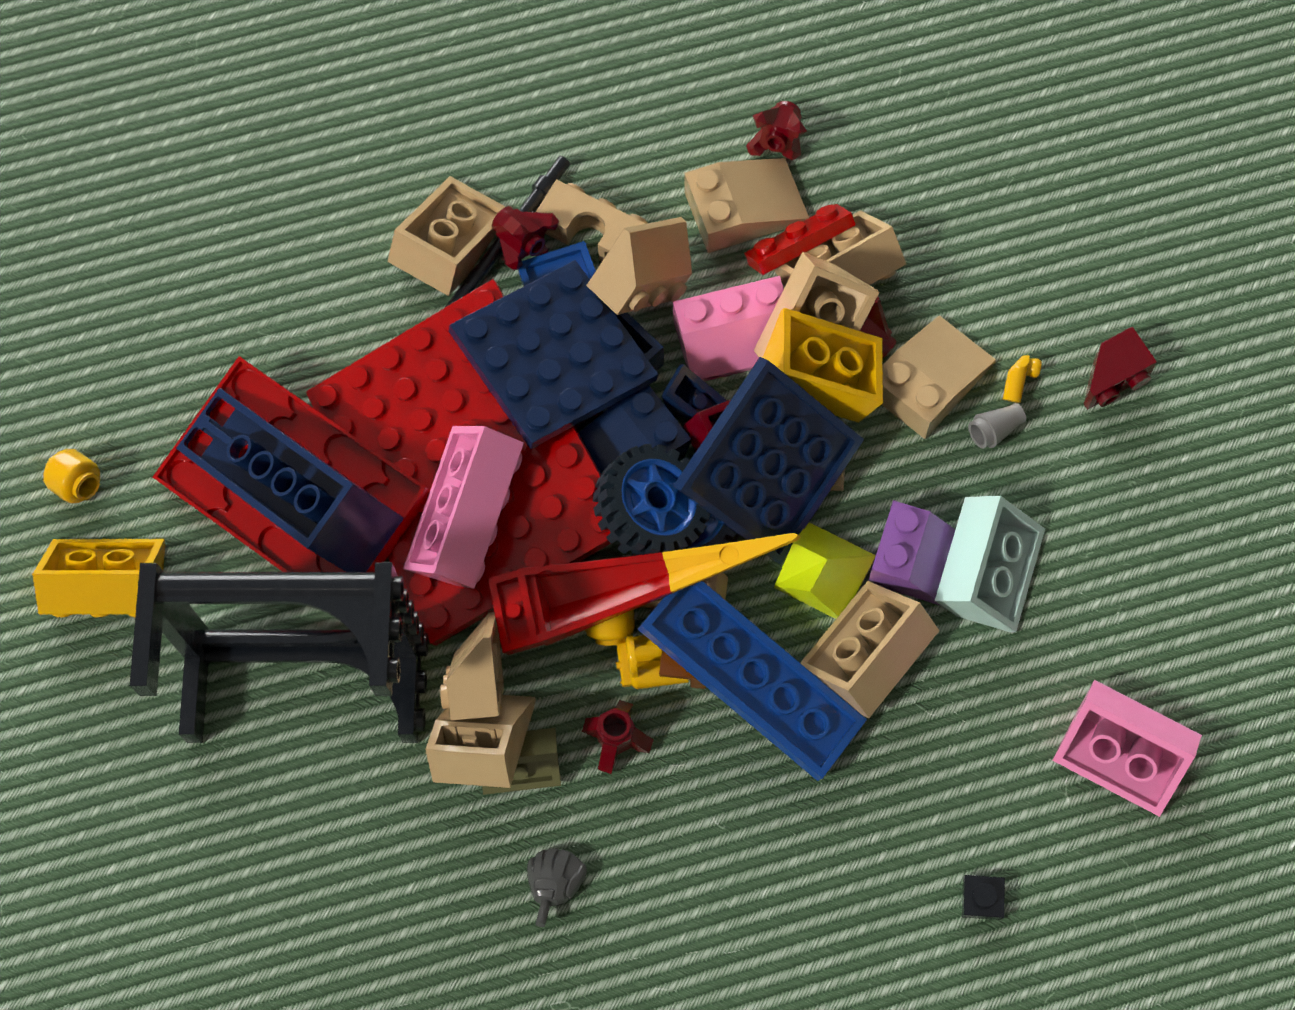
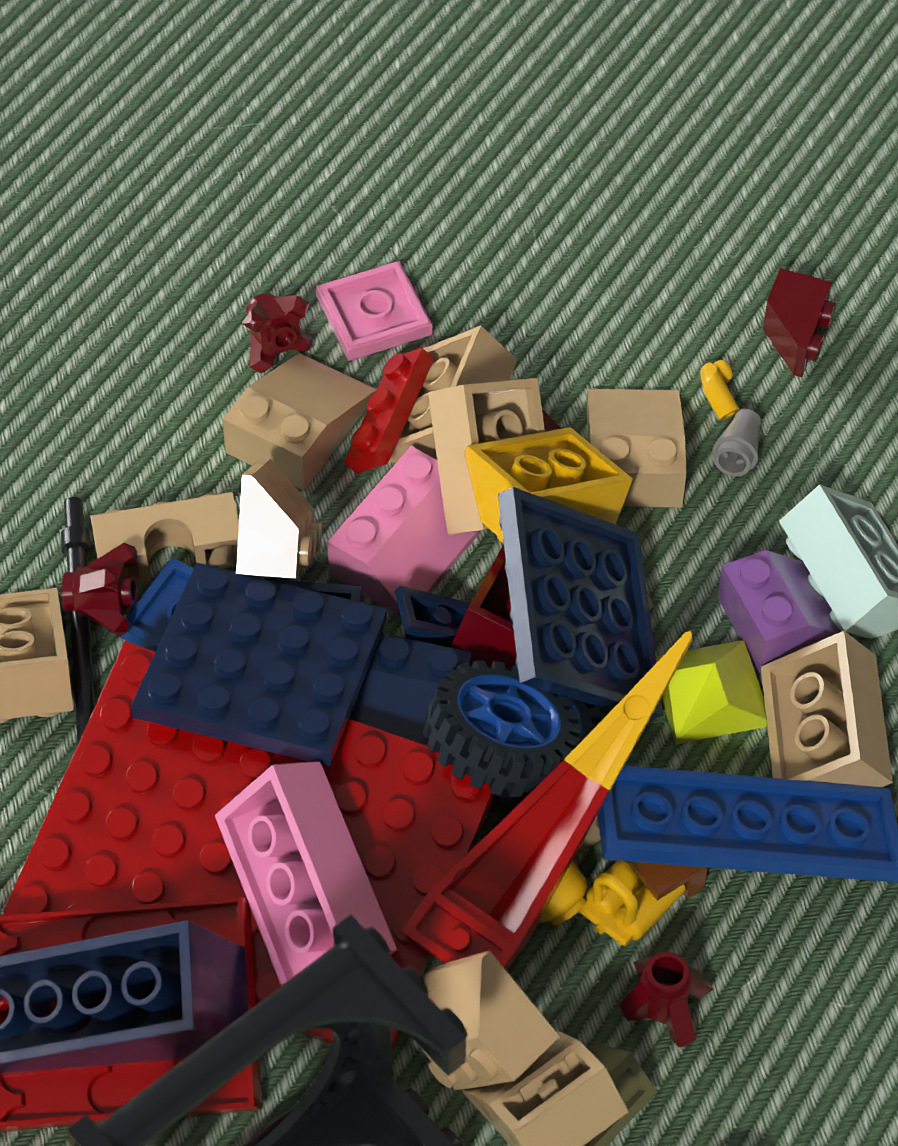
camera: 45 degrees left, 15 degrees down
none -> bright pink tile [316,261,433,361]

